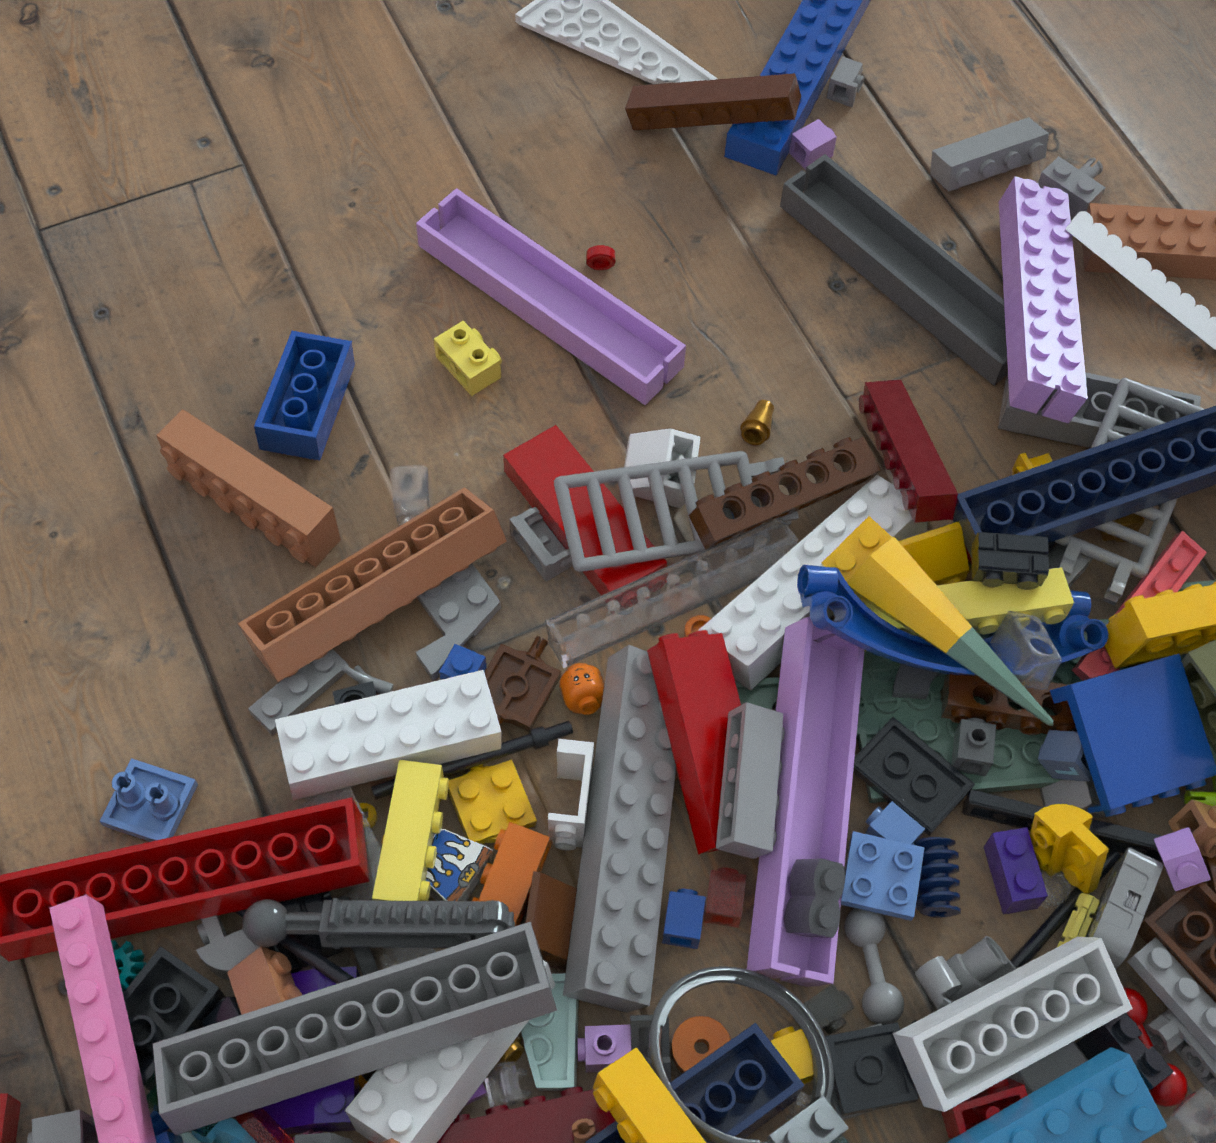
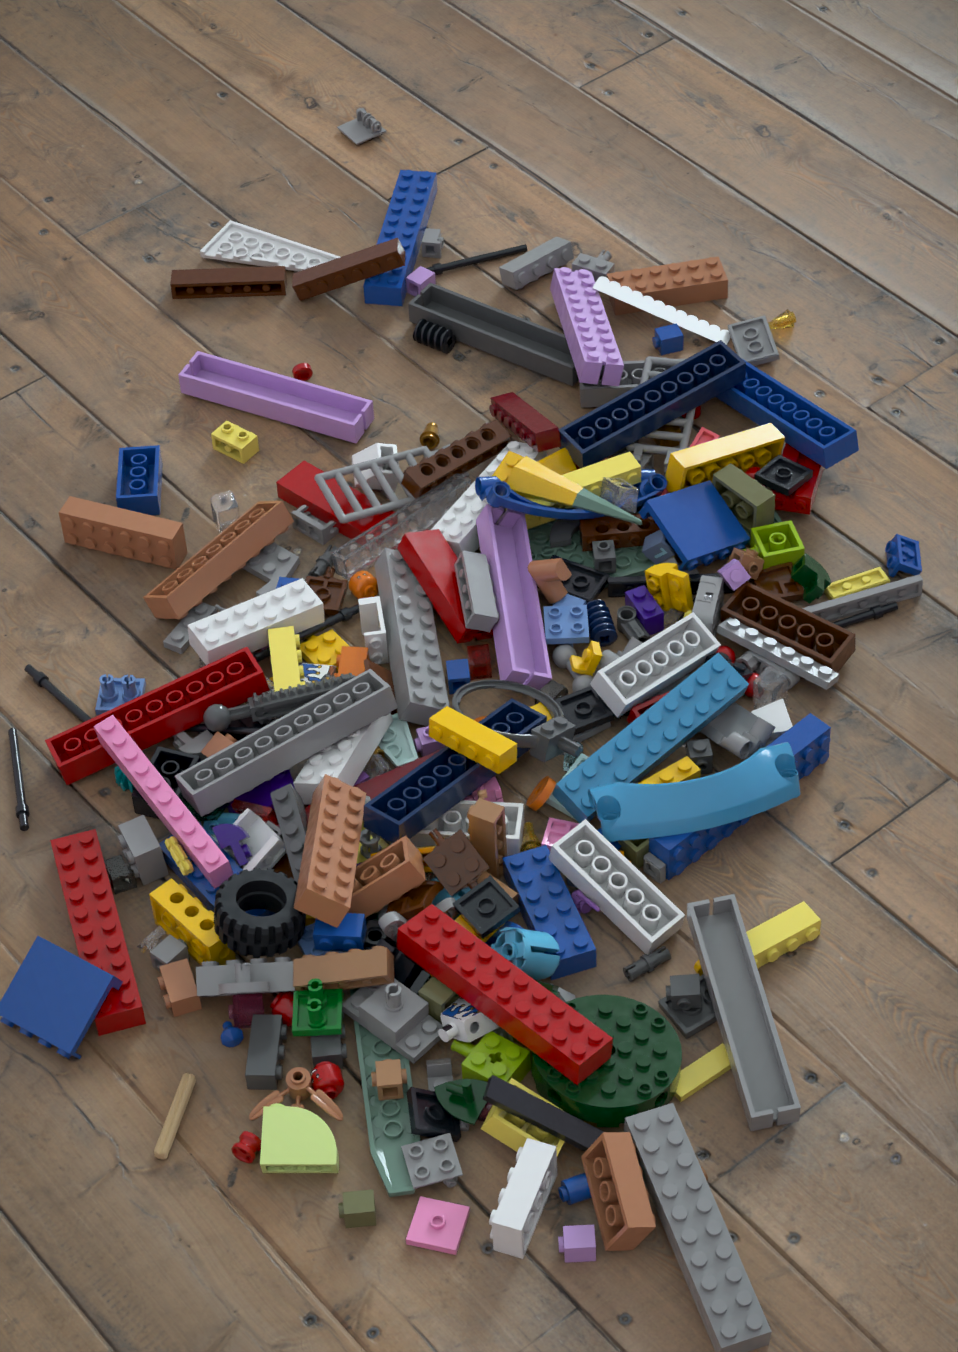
camera: 10 degrees left, 15 degrees down
dark grey brick [784,858,845,938] -> none
black brick [971,532,1049,590] -> none
none -> black bar [24,664,92,722]
none -> reddish brown brick [170,266,287,299]
none -> dark grey pin [308,545,340,577]
none -> black piece [413,318,456,354]
none -> black bar [426,244,527,275]
none -> nougat brick [527,558,572,604]
none -> yellow bracket [569,641,602,676]
none -> dark grey piece [617,606,650,643]
none -> blue brick [652,323,684,356]

